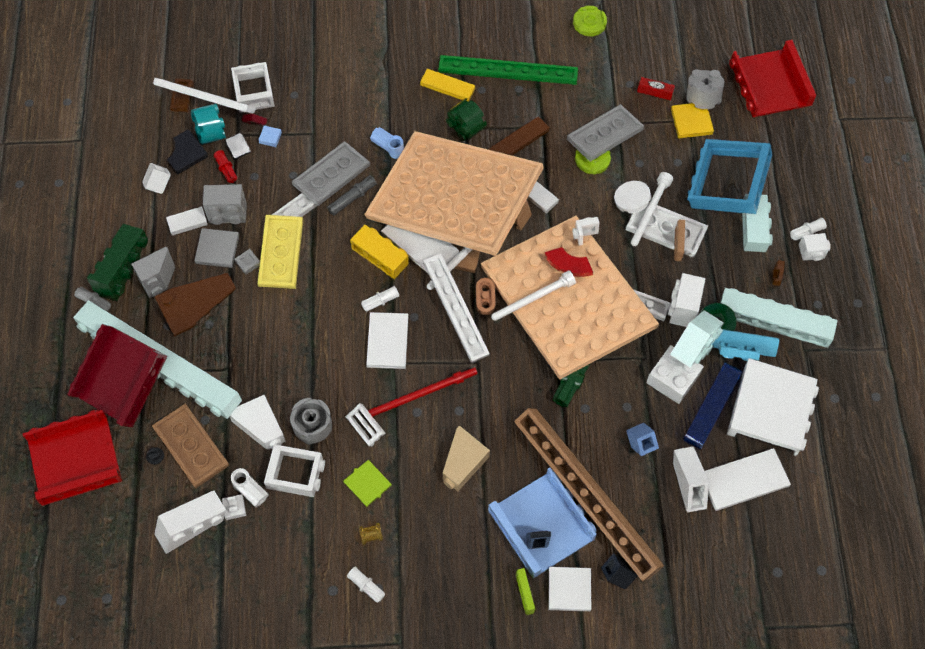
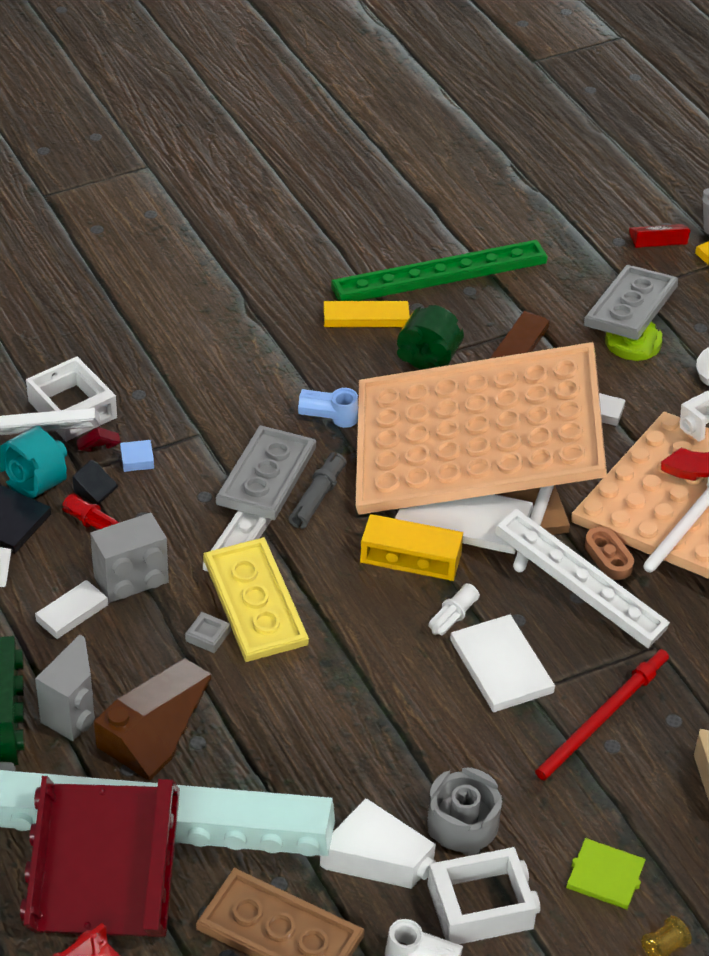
camera: 25 degrees left, 20 degrees down
light grey tile [195,228,239,268] -> none
white tile [346,403,386,447] -> none
lime tile [573,6,607,37] -> none

